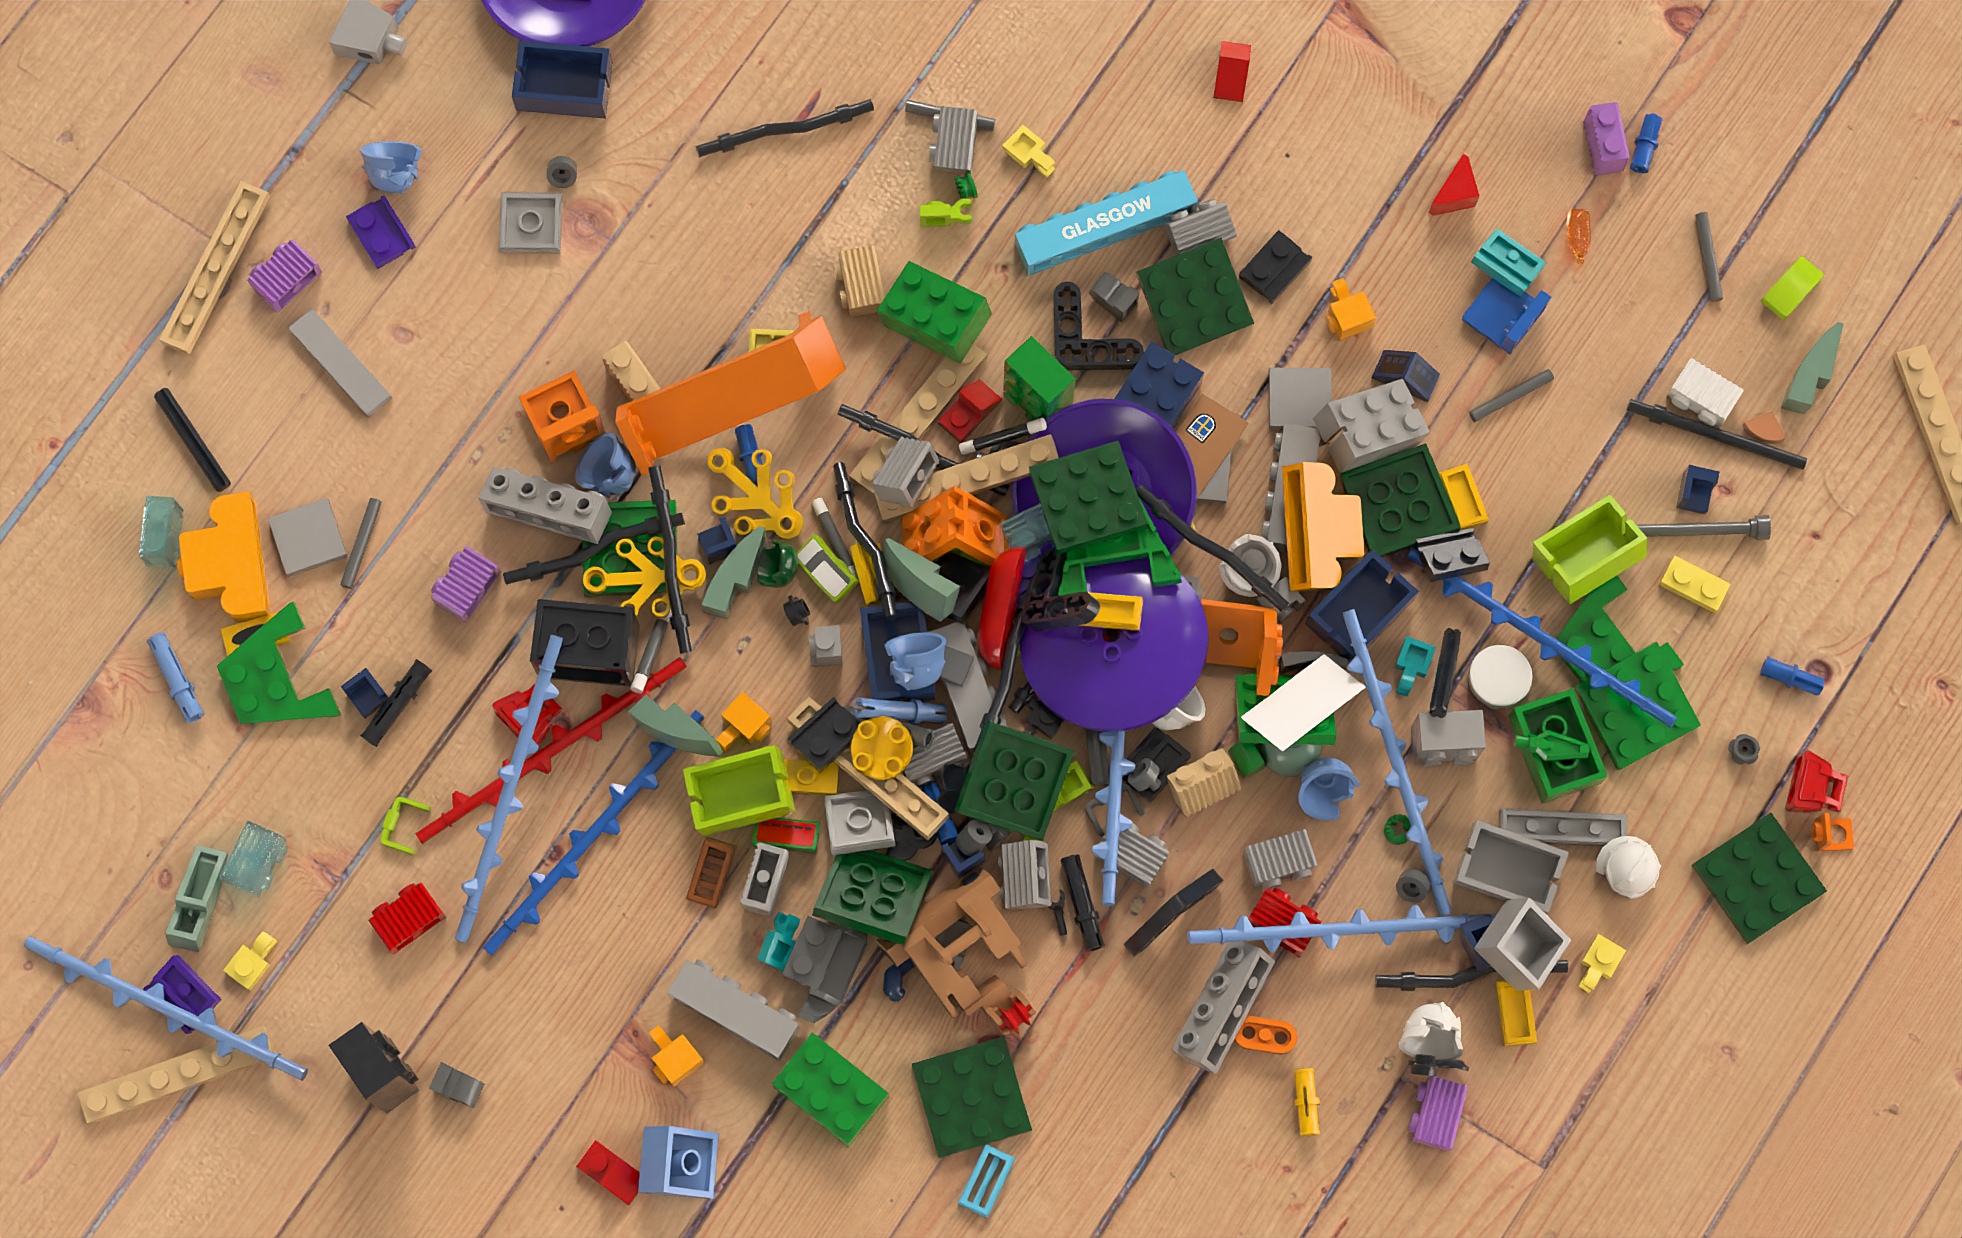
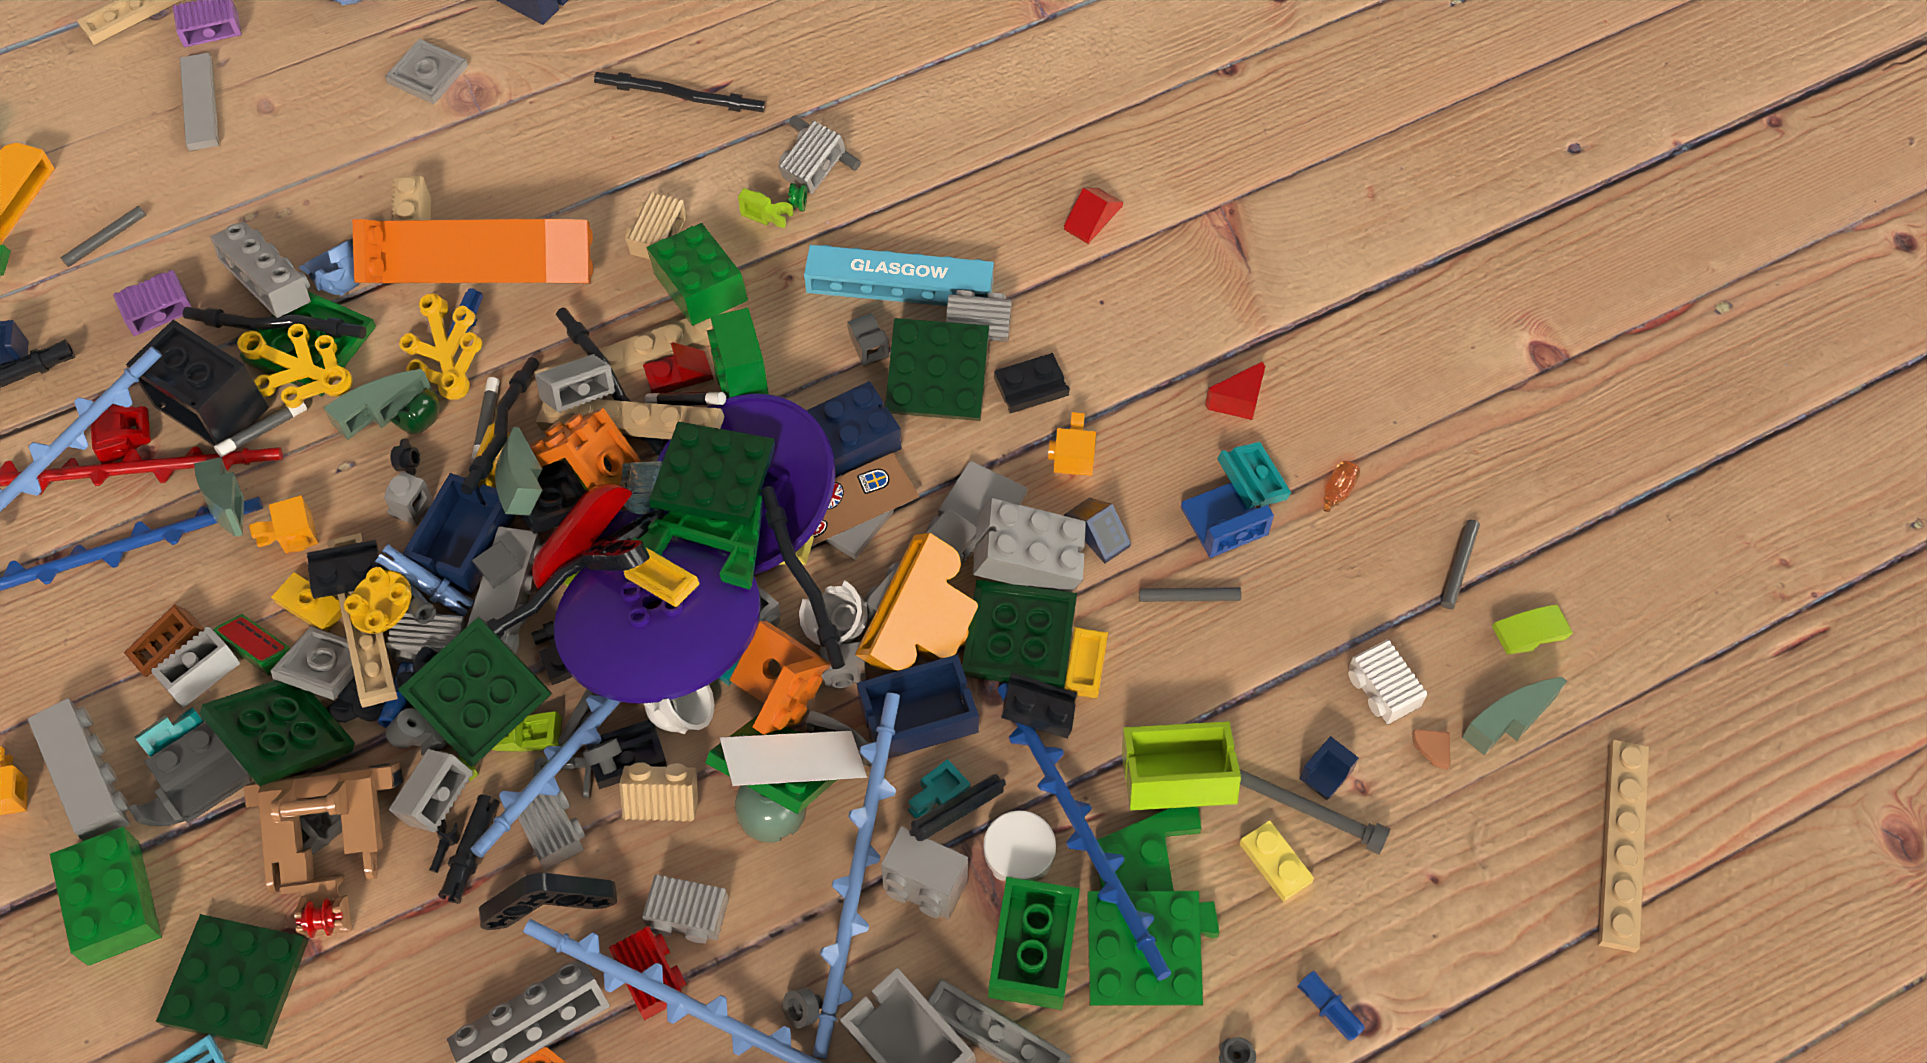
camera: 30 degrees right, 15 degrees down
black axle [154,388,231,492] -> none
light grey tile [268,498,348,577] -> none
dark purple plate [346,195,416,269] -> none
orange bracket [519,370,606,464] -> none
dark grey tile [546,156,577,188] -> none
black bar [648,465,692,654] -> none
lime piece [683,745,796,836] -> none
dark blue panel [697,516,736,565] -> none
slope [796,534,859,604] -> none
dark blue arm [883,958,915,1002] -> none
medium blue helmet [884,632,947,690] -> none
dark blue panel [941,842,985,879] -> none
light yellow plate [1003,125,1055,178] -> none
black beam [1053,281,1144,370] -> none
green brick [1228,743,1265,778] -> none
medium blue helmet [1298,757,1361,821] -> none
green bush [1384,814,1411,845] -> none
green piece [1514,730,1589,761] -> none
medium lavender brick [1583,102,1630,175] -> none
black bar [1626,399,1807,470] -> none
blue axle [1630,113,1663,174] -> none

